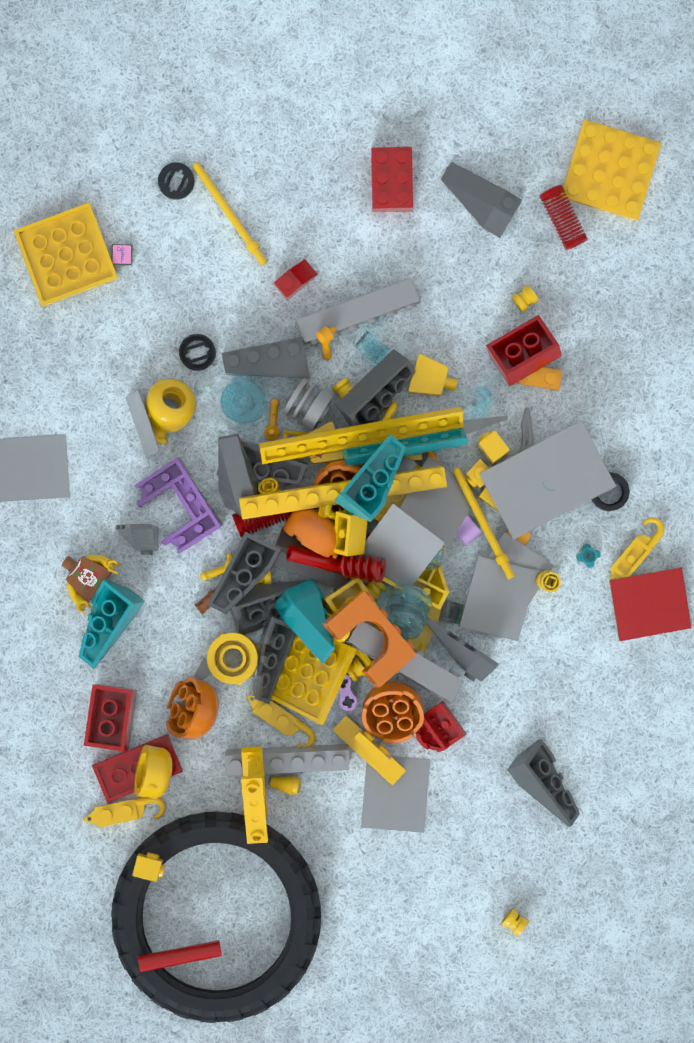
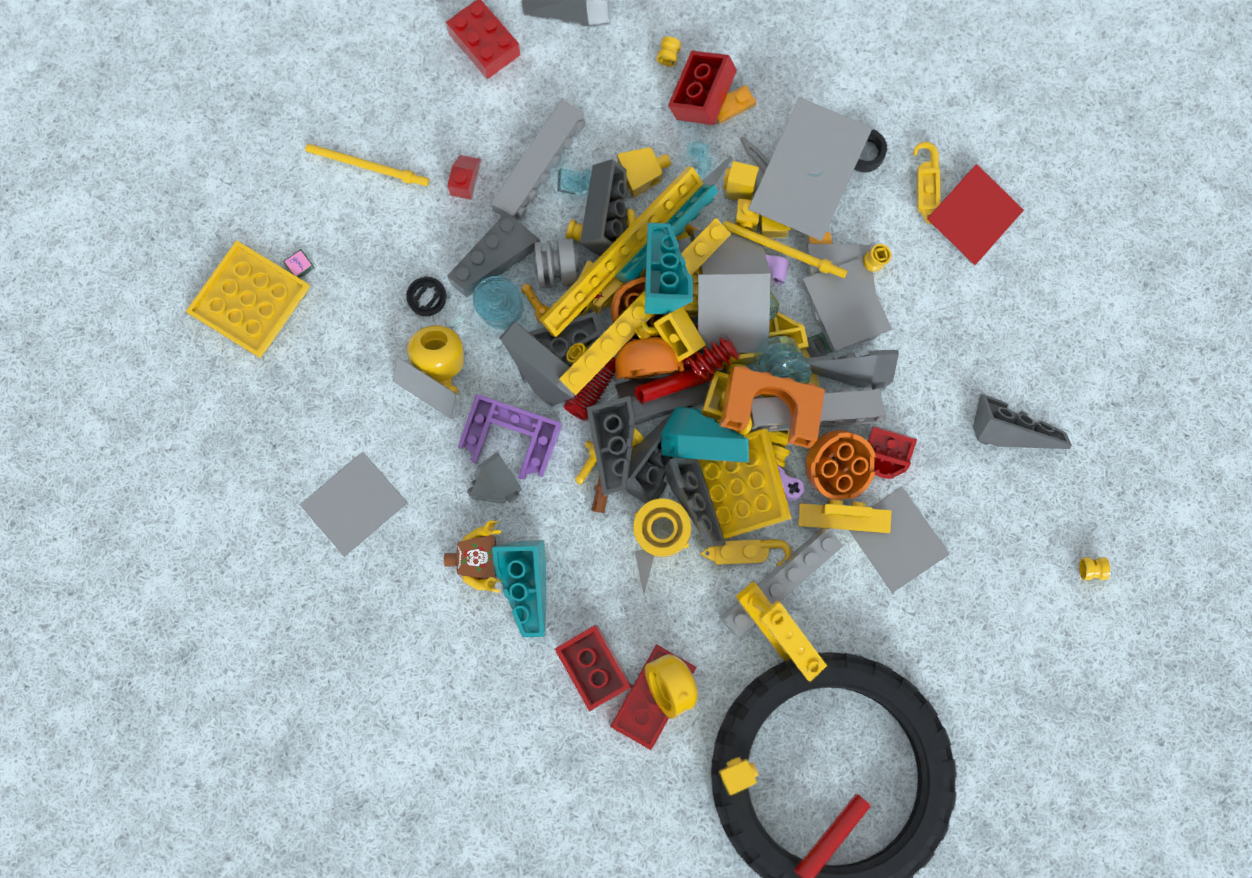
camera: 40 degrees left, 10 degrees down
yellow plate [84,797,165,828] -> none
black piece [158,162,195,200] -> none
orange cylinder [166,676,219,740] -> none
yellow cone [270,776,301,796] -> none
light orange piece [316,326,336,360] -> none
teal plate [576,544,601,568] -> none

